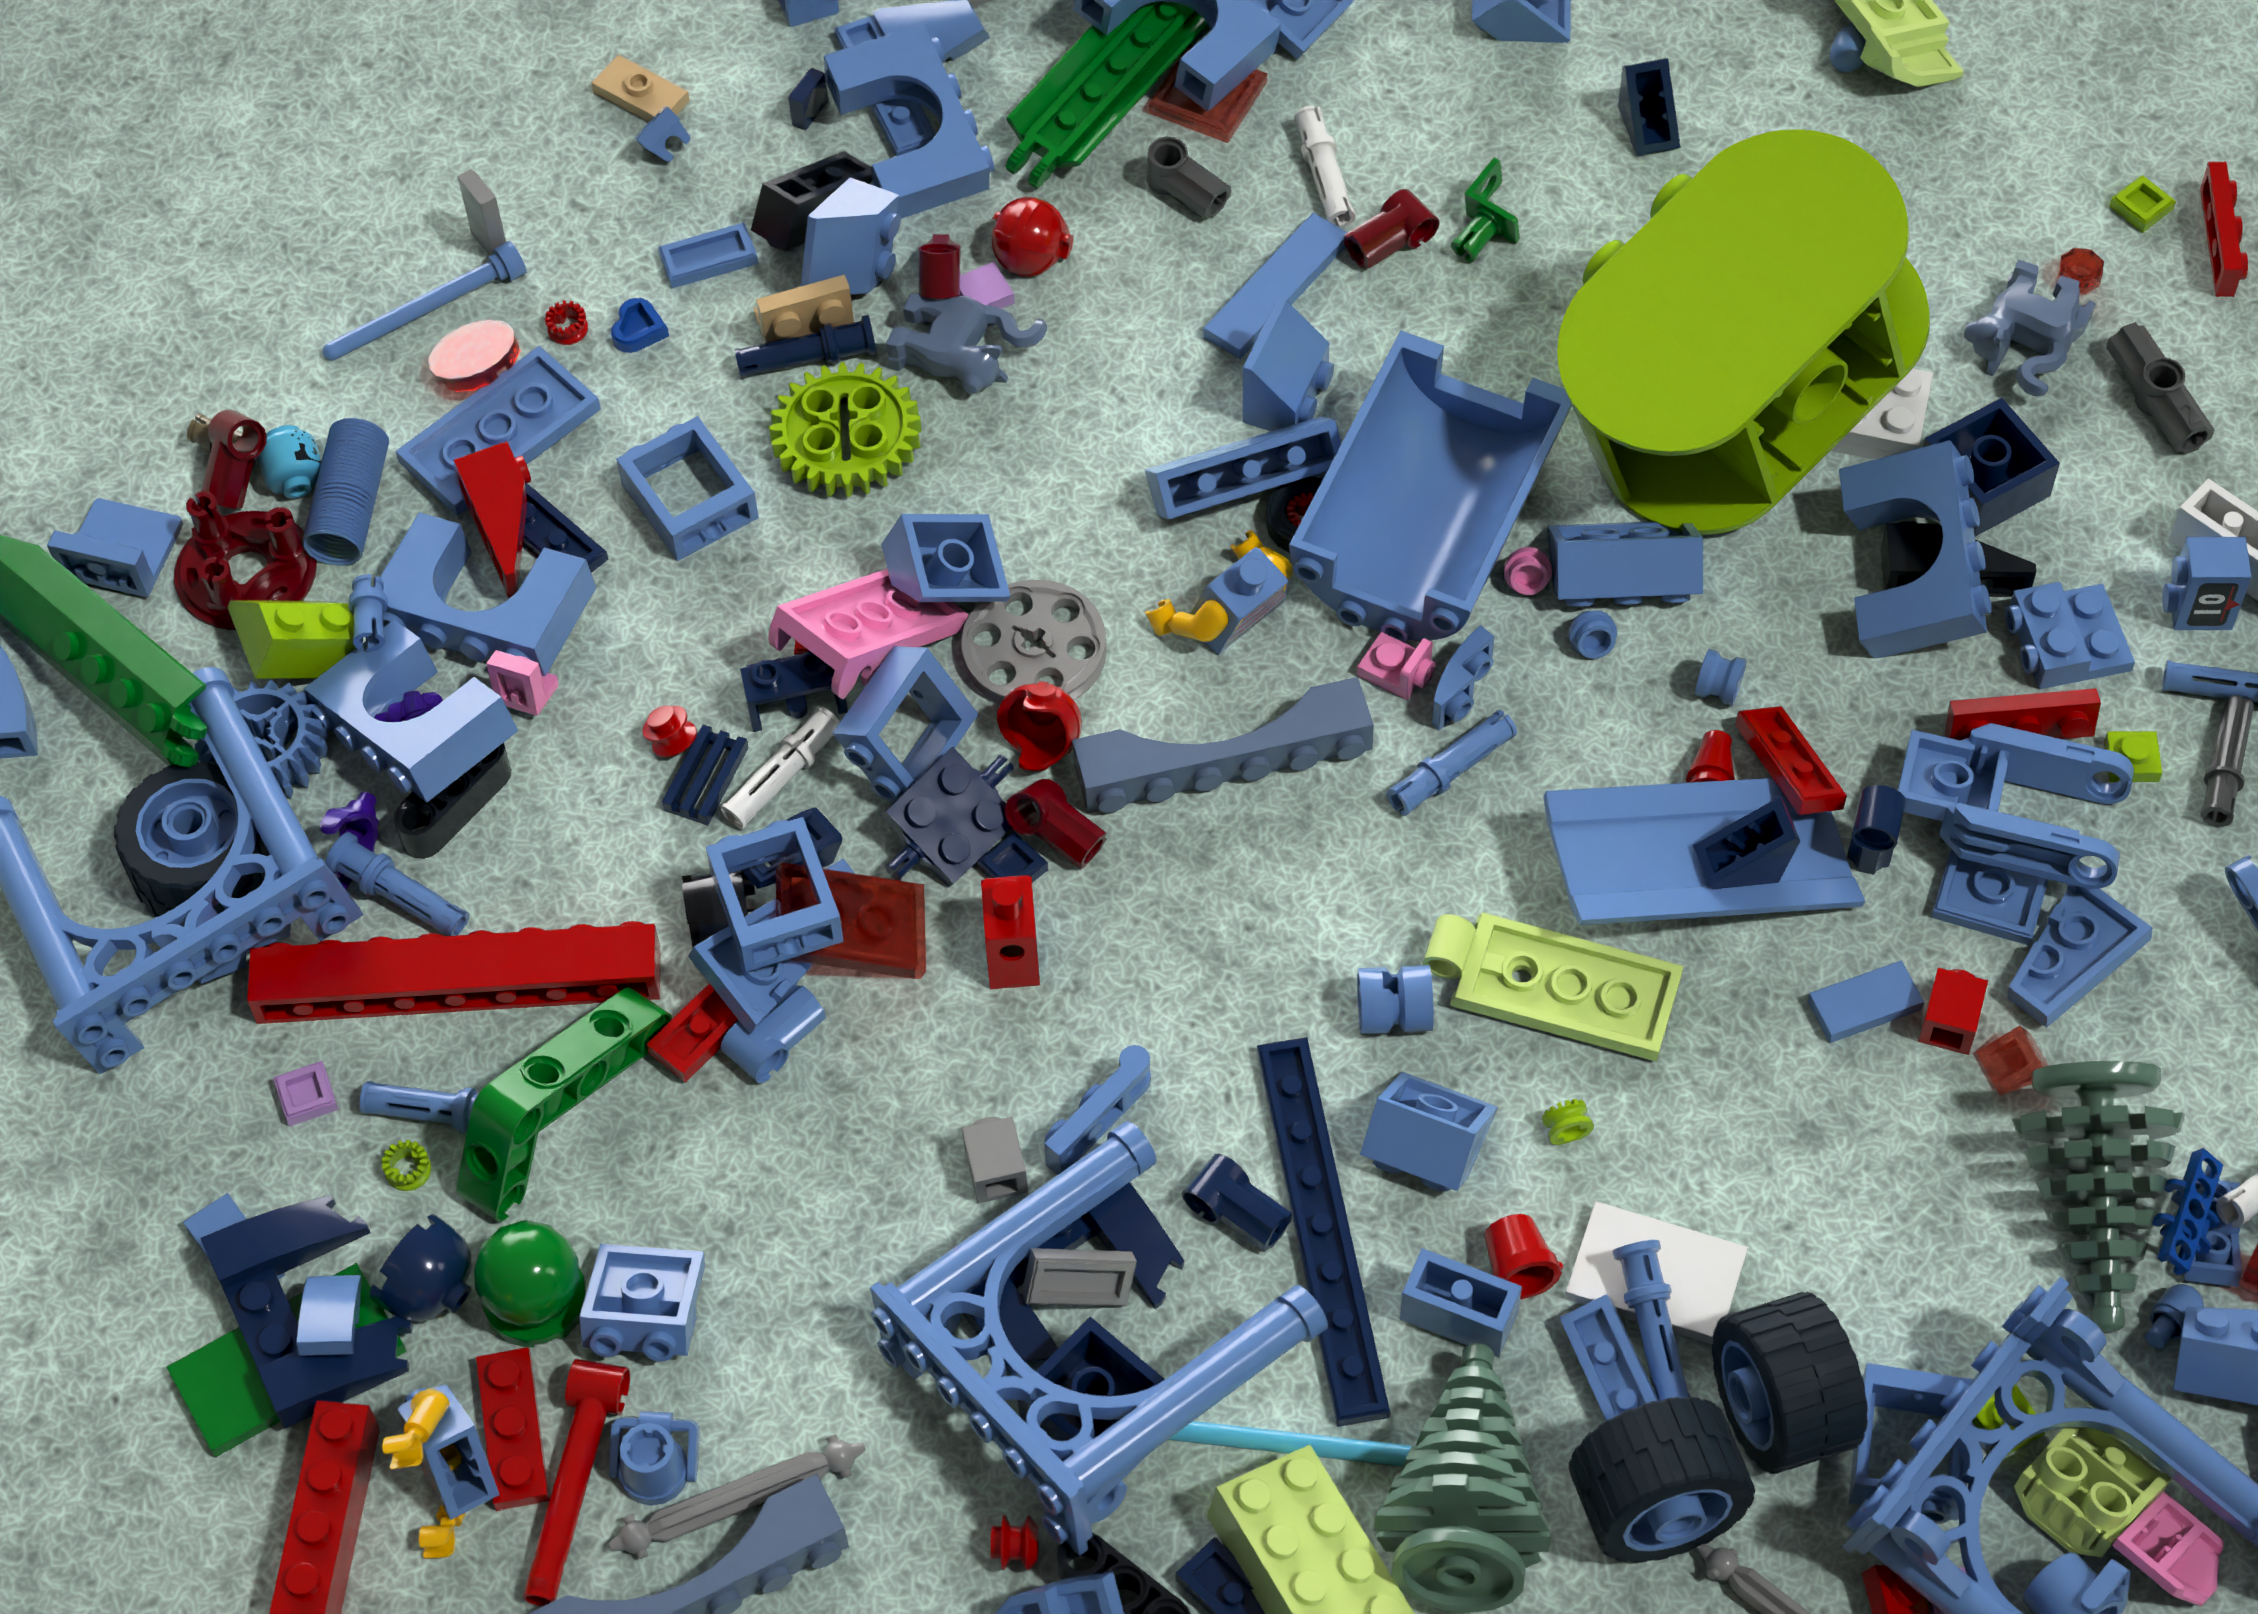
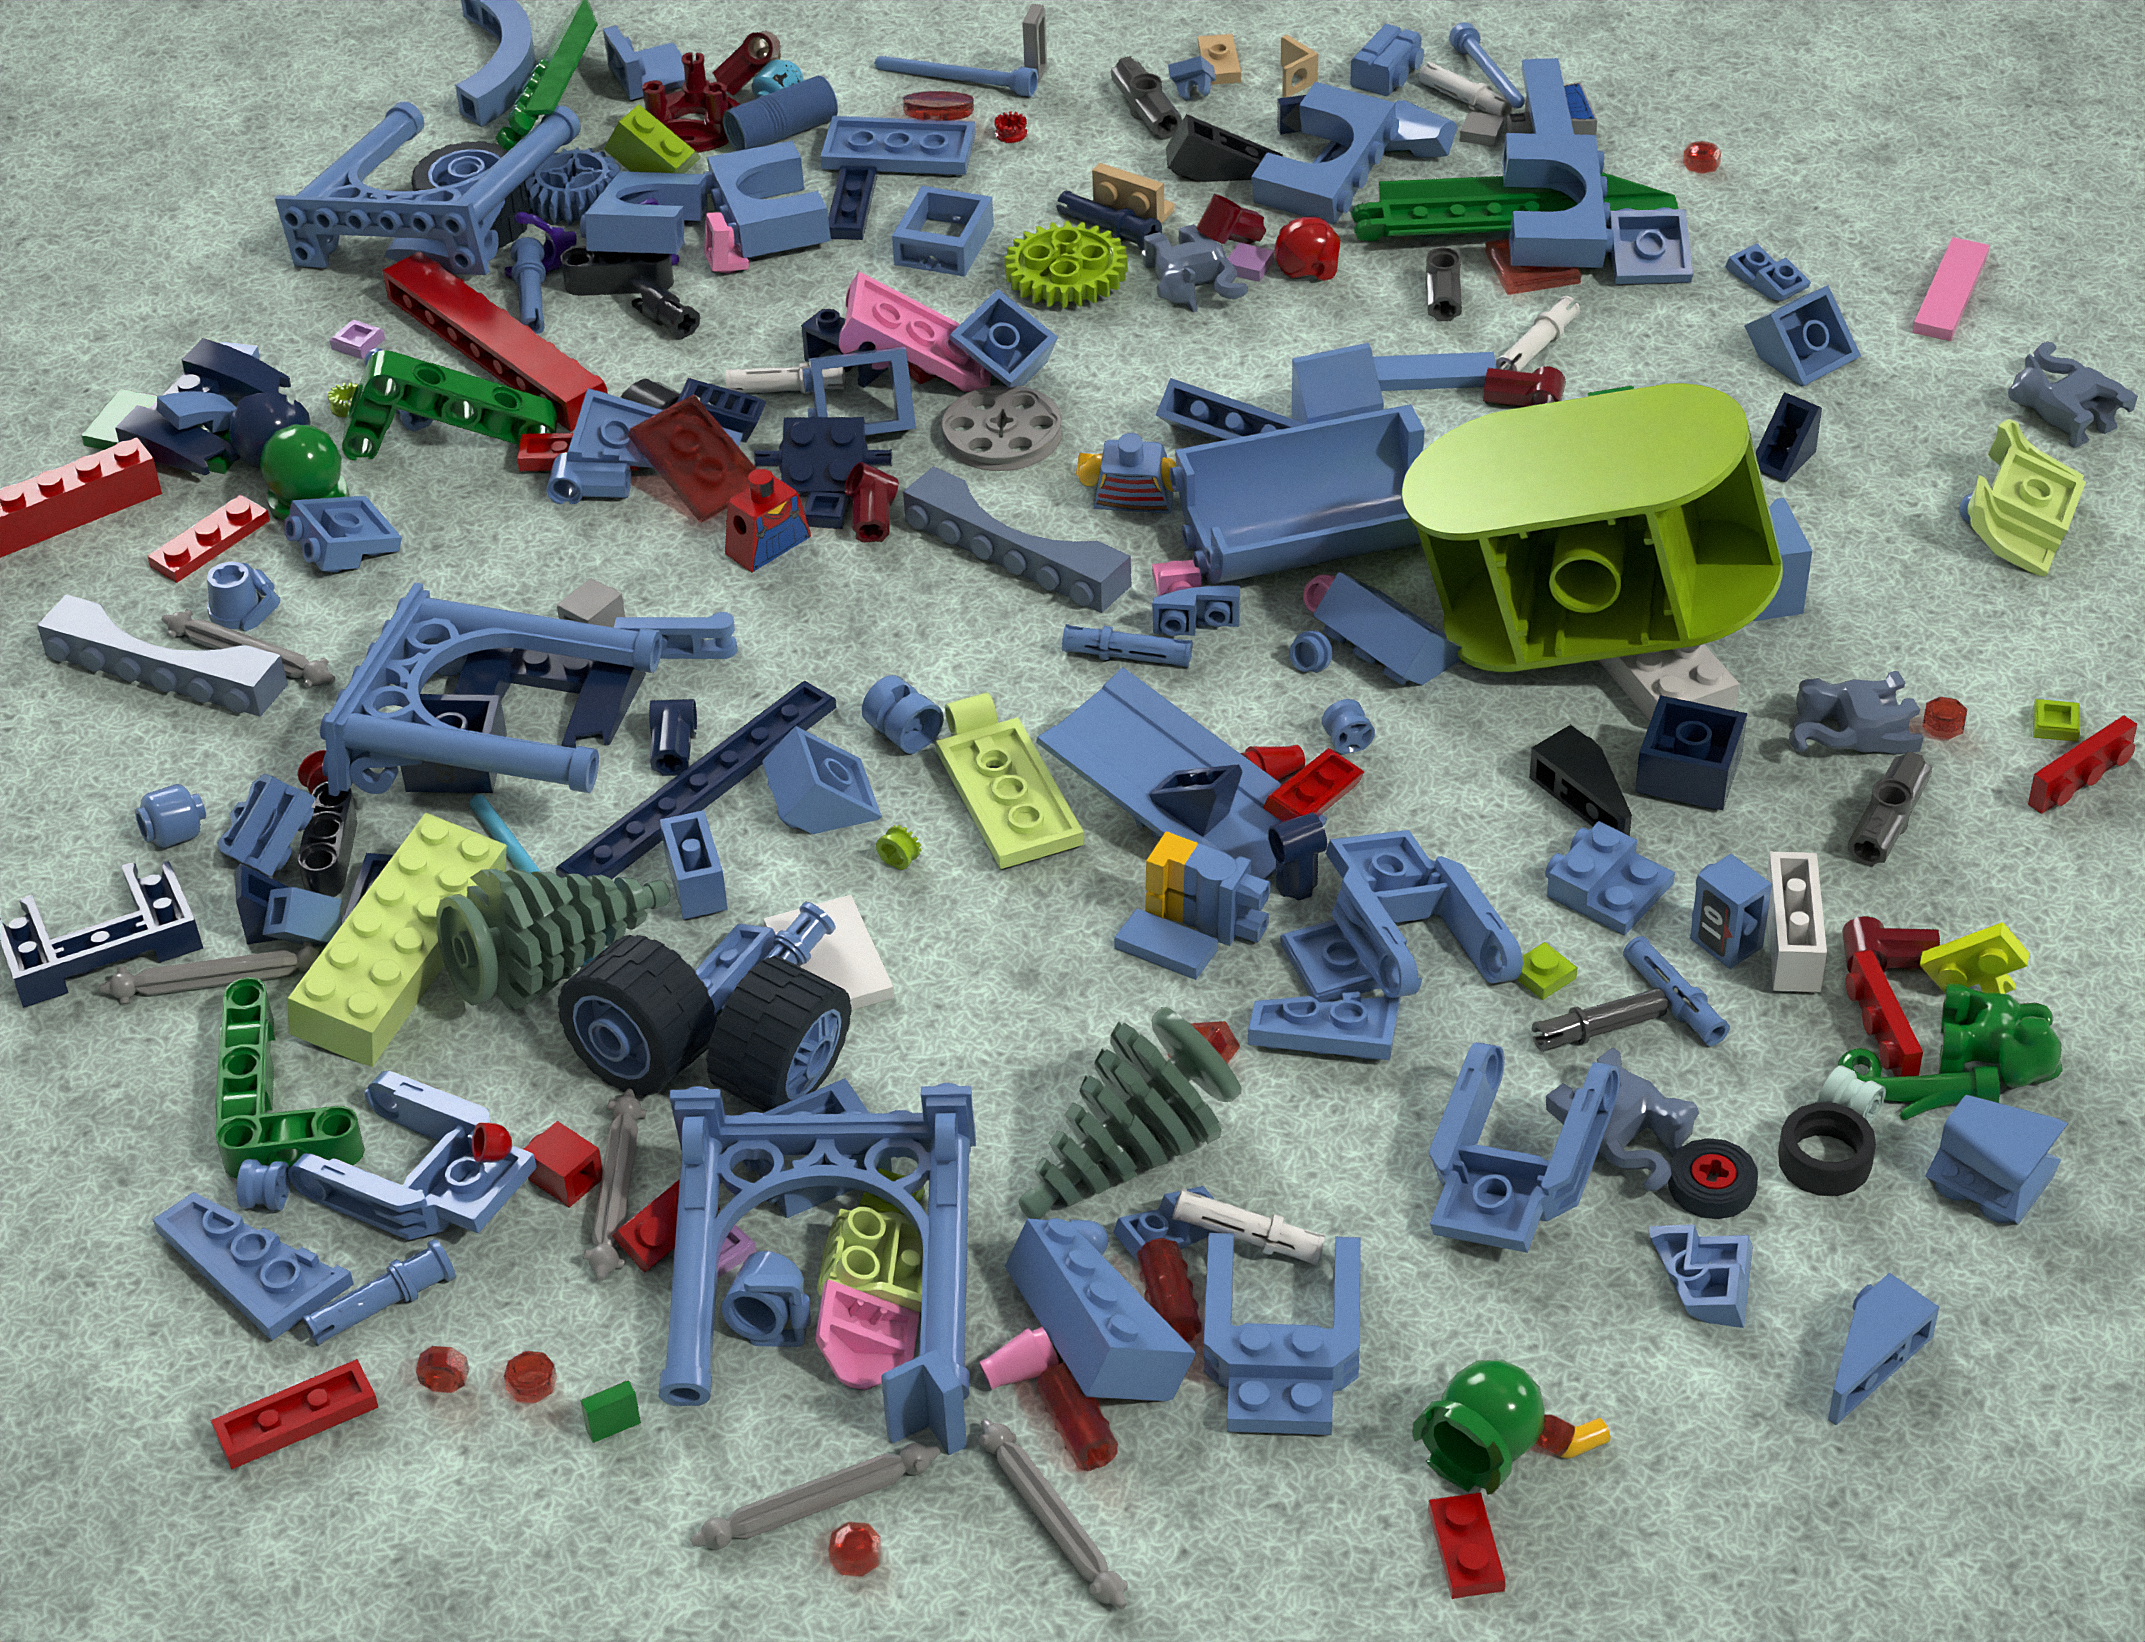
camera: 50 degrees right, 15 degrees down
medium blue pin [348,574,388,651] -> none
torso [382,1385,500,1558] -> none
red slope [454,441,531,598] -> none
red piece [522,1358,630,1607] -> none
blue tile [611,298,669,353] -> none
red wheel [642,705,697,757] -> none
medium blue tile [658,222,759,289] -> none
dark blue tile [662,724,749,826] -> none
medium blue window [706,817,844,972] -> none
medium blue slope [800,178,901,294] -> none
red cap [997,681,1082,771] -> none
light grey tile [1021,1248,1137,1306] -> none
red piece [1484,1214,1564,1300] -> none
medium blue arch [1839,440,1991,658] -> none
red brick [1918,967,1989,1055] -> none
red plate [1945,688,2101,741] -> none
blue piece [2152,1148,2223,1275] -> none
none -> black piece [631,275,700,340]
none -> dark grey piece [1111,56,1182,139]
none -> medium blue hips [1145,831,1271,946]
none -> tan bracket [1281,35,1318,97]

